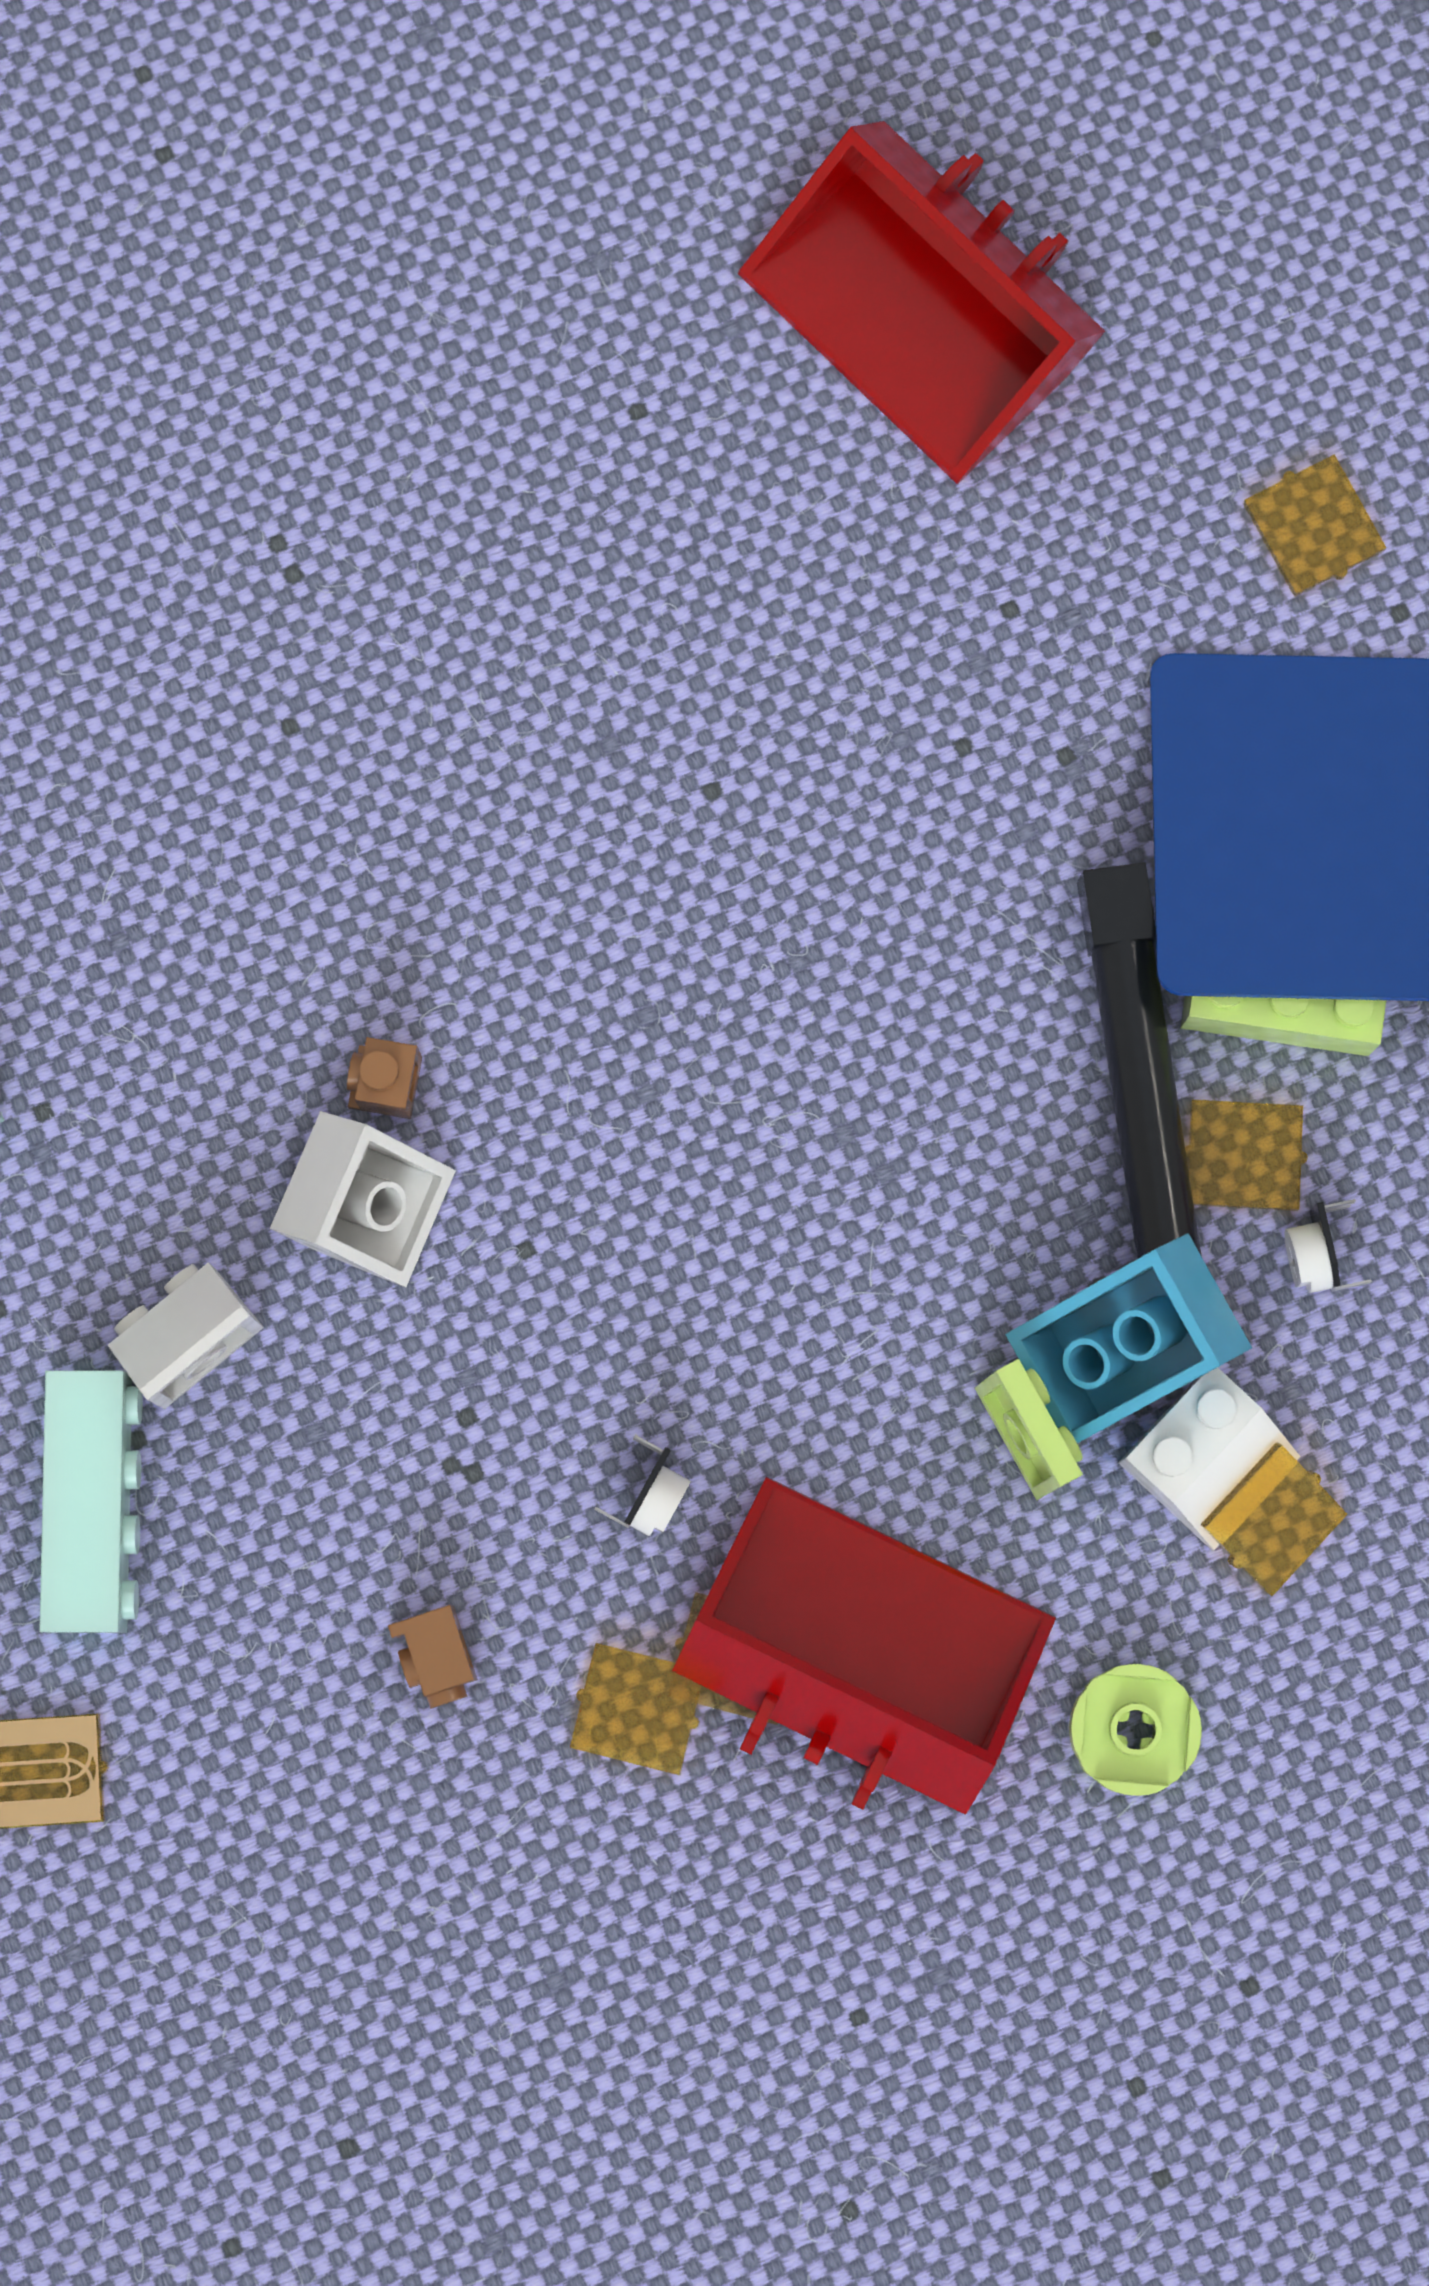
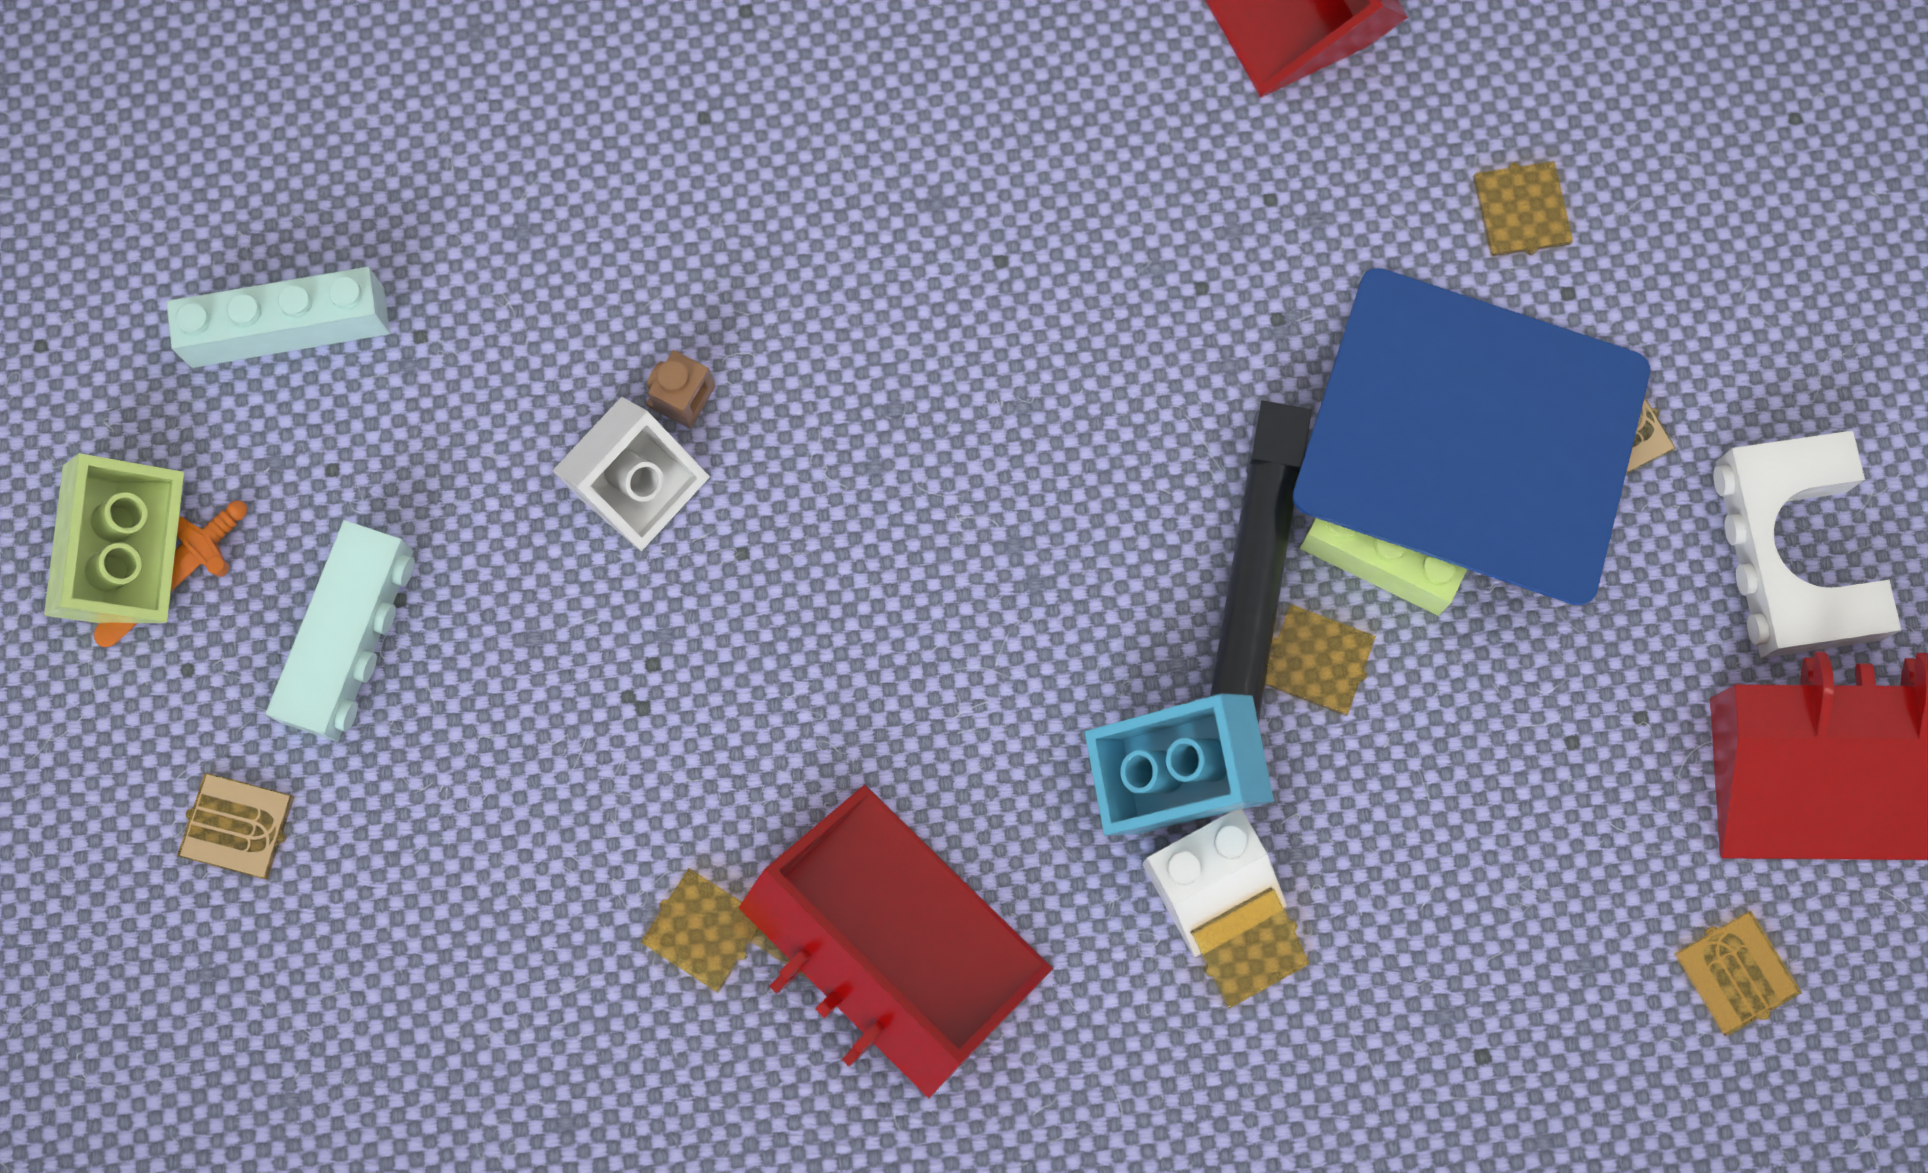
camera: 20 degrees right, 5 degrees down
white slope [108,1263,264,1409] -> none
medium nougat brick [388,1605,477,1709] -> none
white piece [594,1435,691,1537] -> none
yellowish green plate [975,1359,1083,1500] -> none
yellowish green plate [1069,1664,1202,1796] -> none
white piece [1285,1199,1372,1293] -> none

